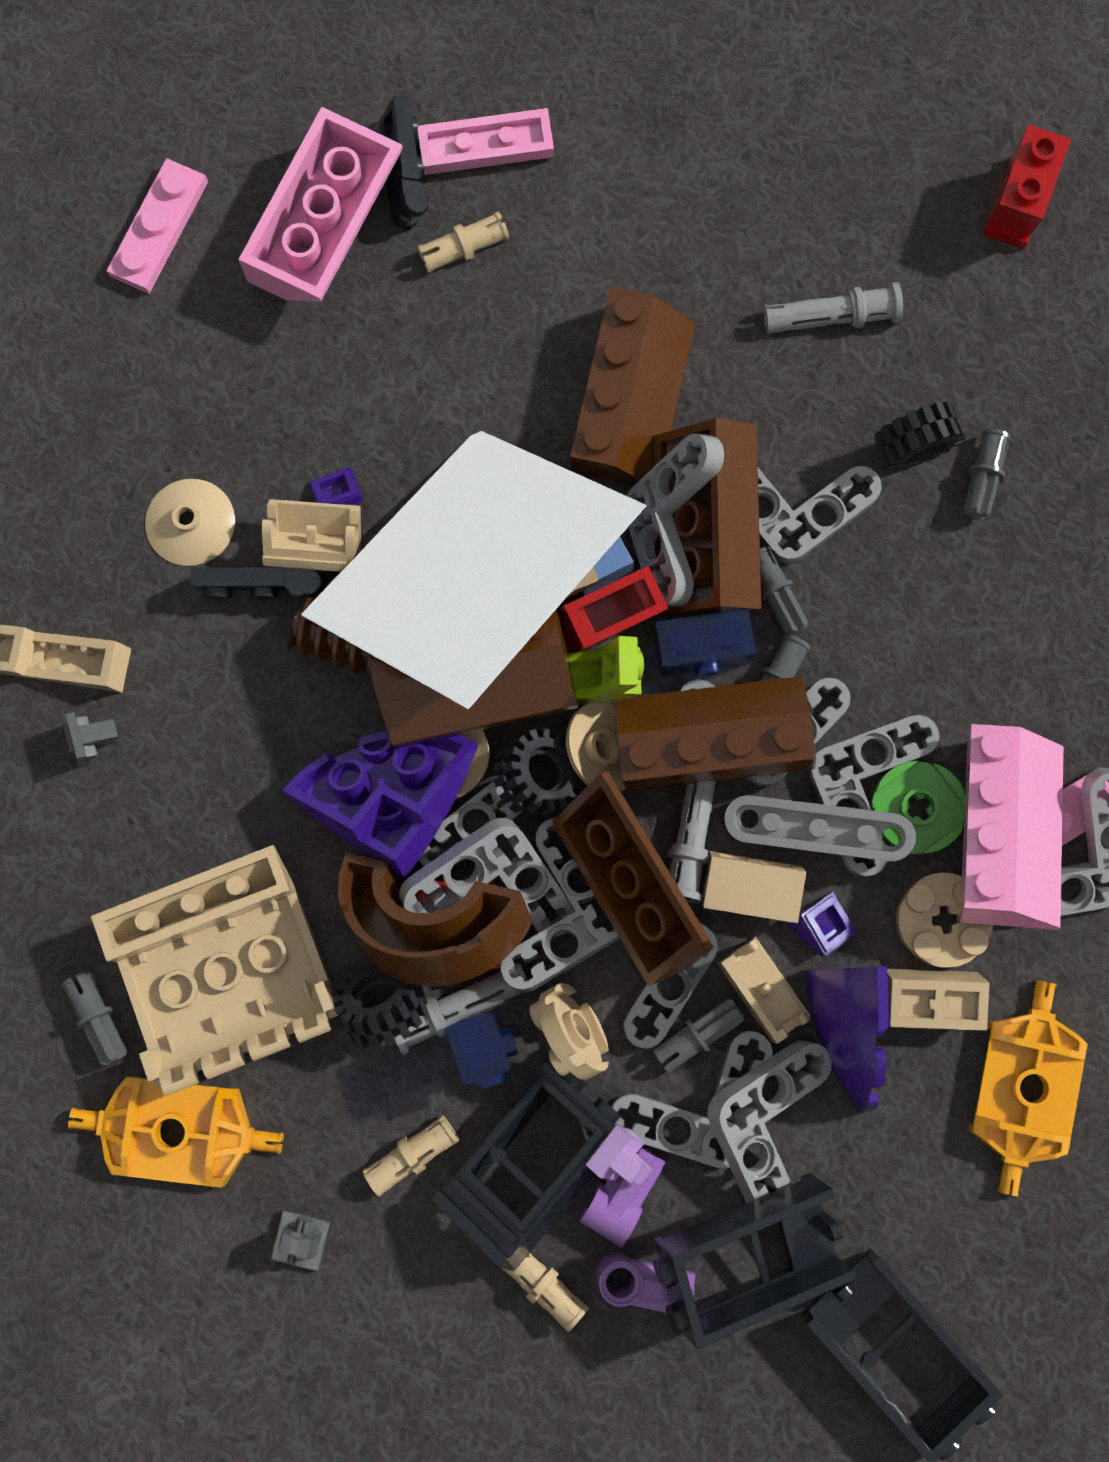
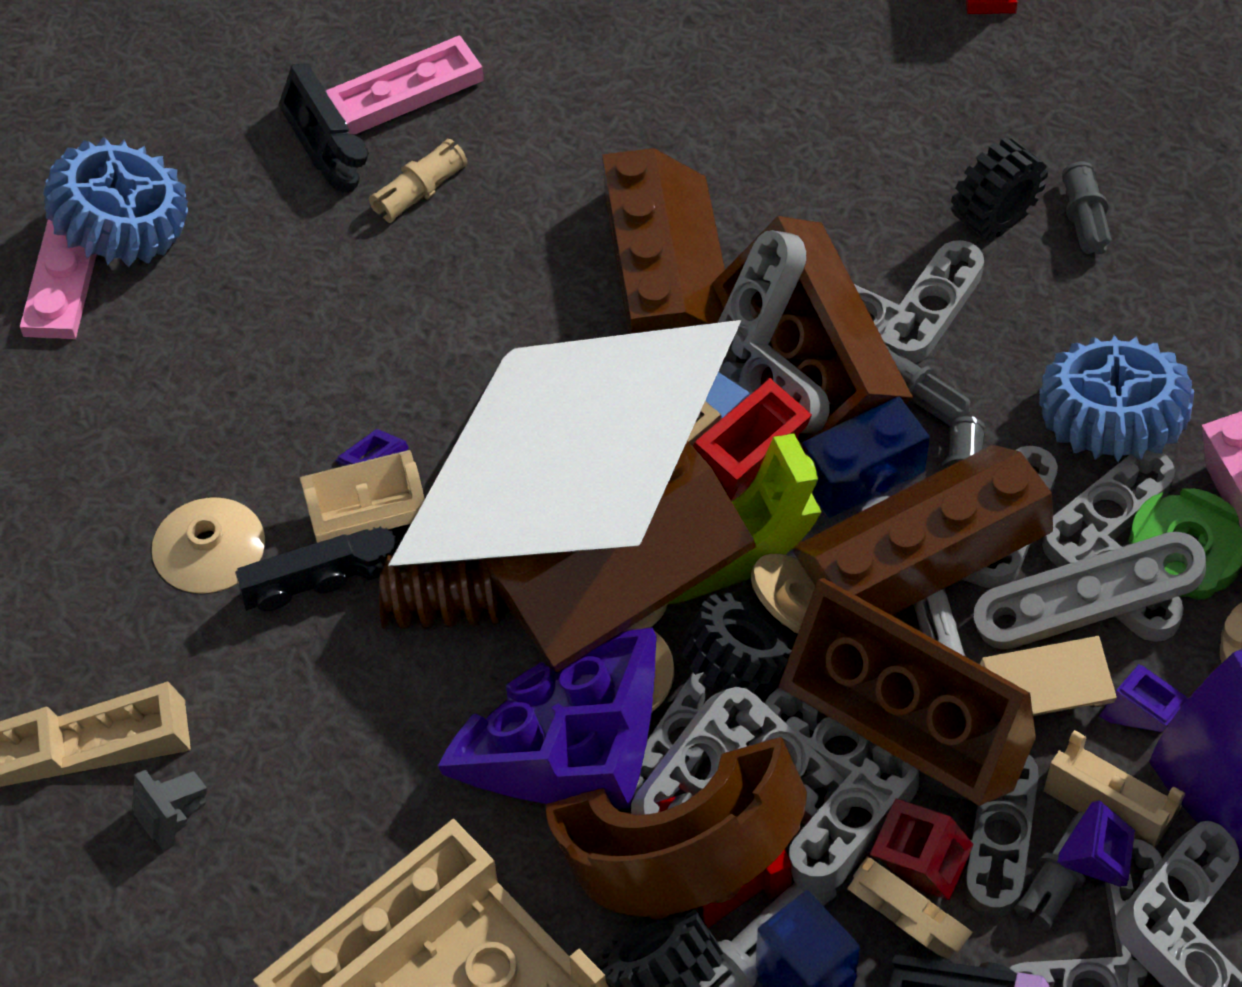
camera: 20 degrees left, 25 degrees down
bright pink slope [239,107,403,302] -> none
light grey pin [764,282,903,334] -> none
none -> medium blue gear [43,137,188,267]
none -> dark red brick [870,798,974,900]
none -> medium blue gear [1039,335,1194,462]
none -> dark purple slope [1058,800,1135,887]

